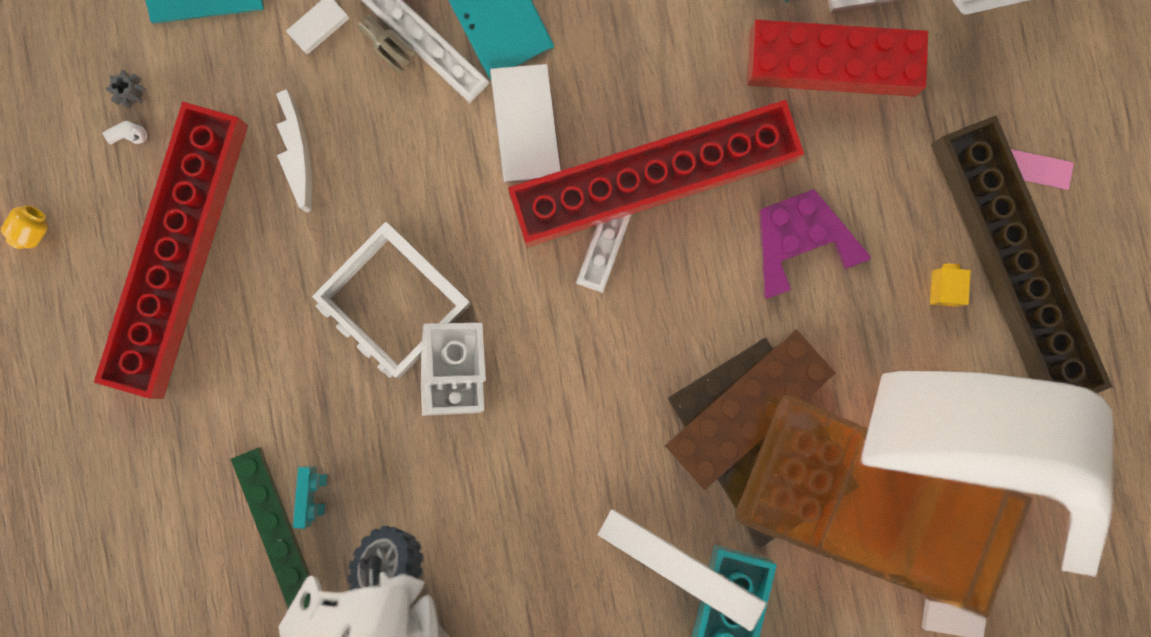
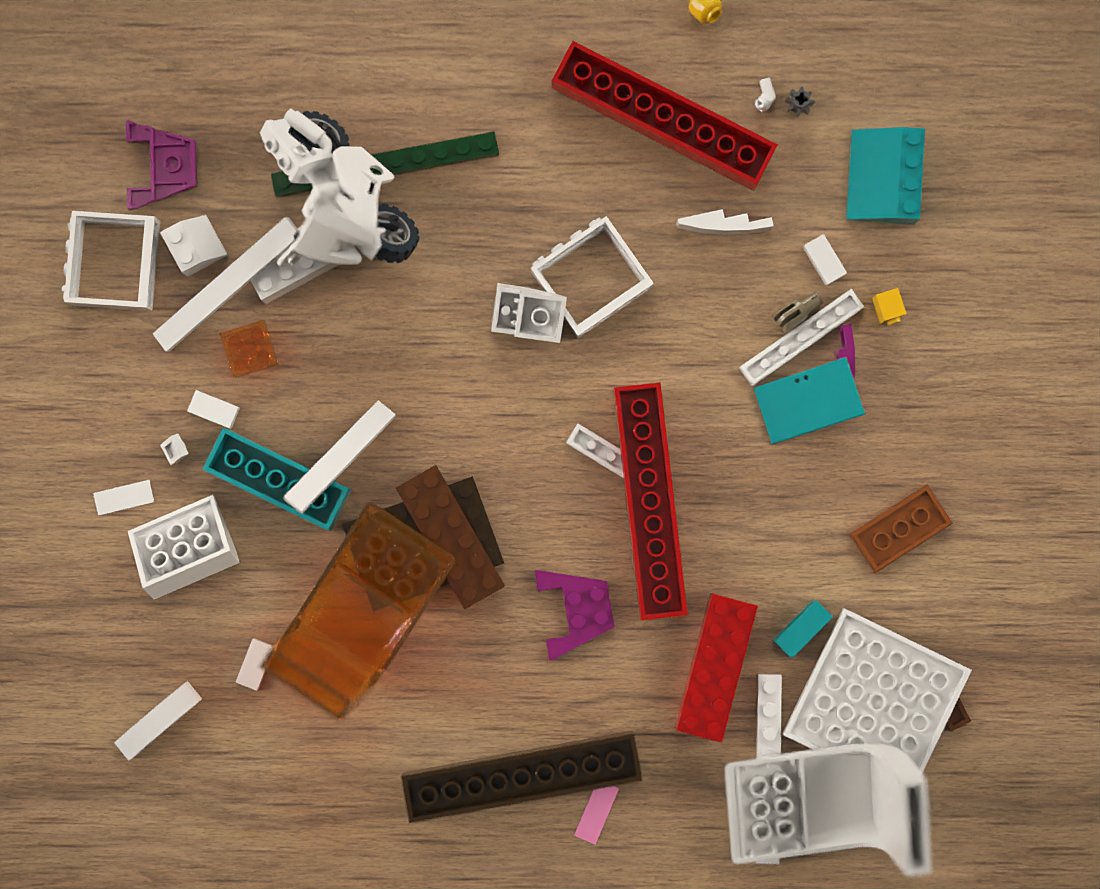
camera: 105 degrees right, 0 degrees up
teal plate [293,465,328,529] -> none
white tile [490,64,560,183] -> none
white piece [861,371,1113,576] -> none
yellow brick [930,263,971,307] -> none

